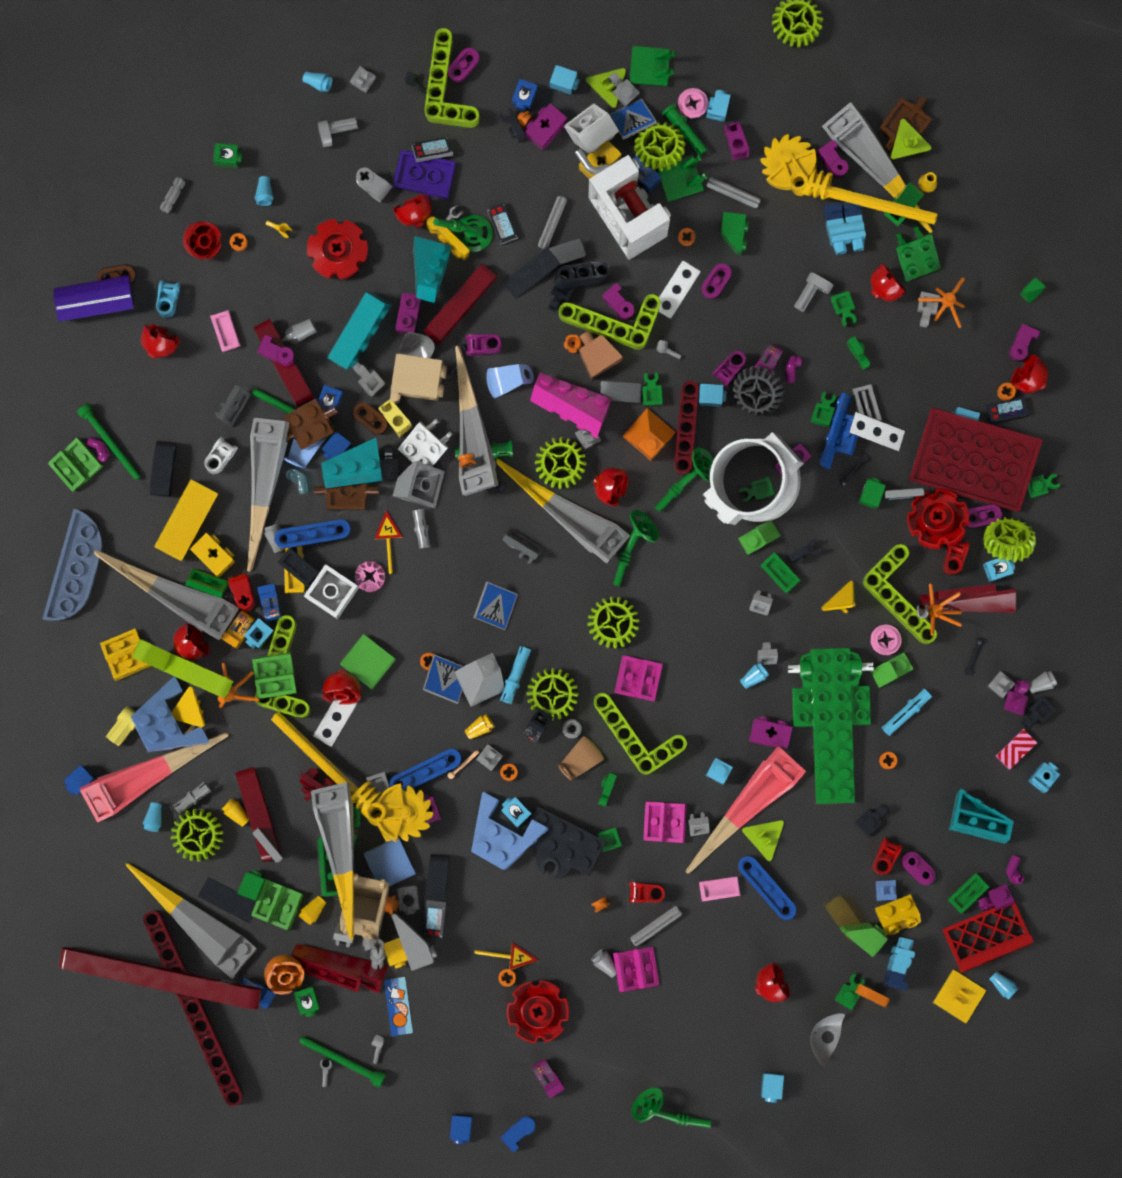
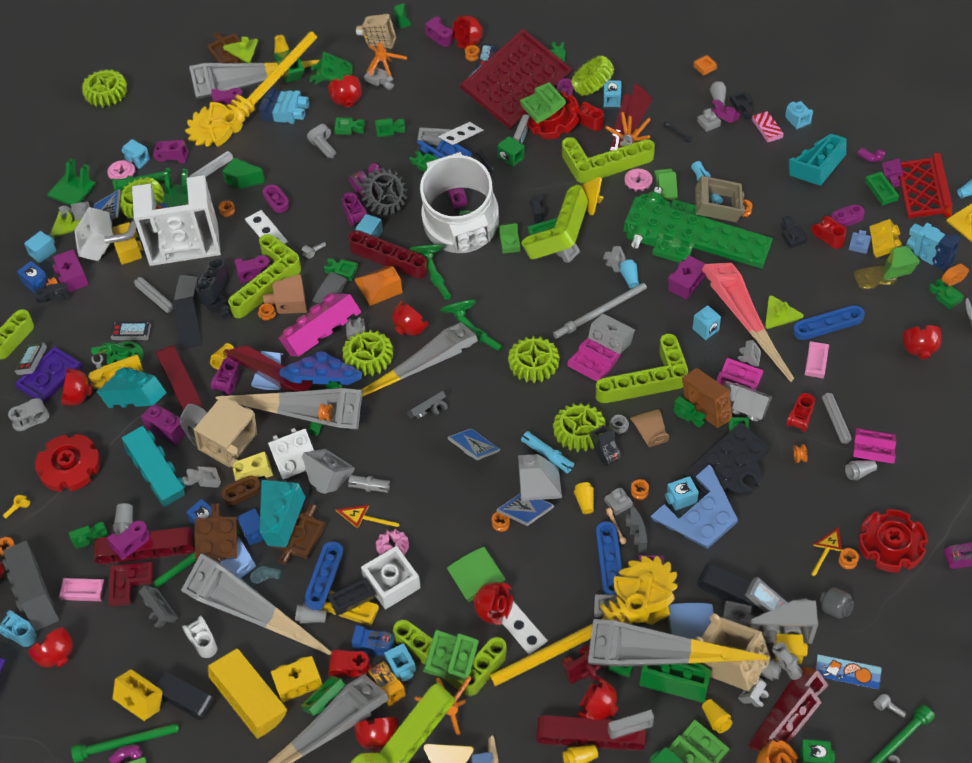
camera: 65 degrees left, 30 degrees down
none -> dark grey wedge [2,540,59,631]
none -> green plate [69,522,108,549]
none -> dark red plate [108,562,153,607]
none -> yellow brick [112,669,163,721]
none -> yellow cone [210,343,234,370]
none -> dark red wedge [223,346,313,392]
none -> blue plate [280,351,362,385]
none -> tan torso [356,14,396,49]
none -> bright green slope [520,83,566,123]
none -> lime beam [521,185,589,259]
none -> light grey bar [553,283,647,339]
none -> red cylinder [577,677,618,720]
none -> light grey brick [588,314,635,354]
none -> dark grey slope [626,507,647,553]
none -> dark orange window [682,368,732,428]
none -> orange plate [694,55,717,76]
none -> dark tan window [695,176,745,222]
none -> light grey hinge [723,381,772,421]
none -> dark grey head [820,587,854,619]

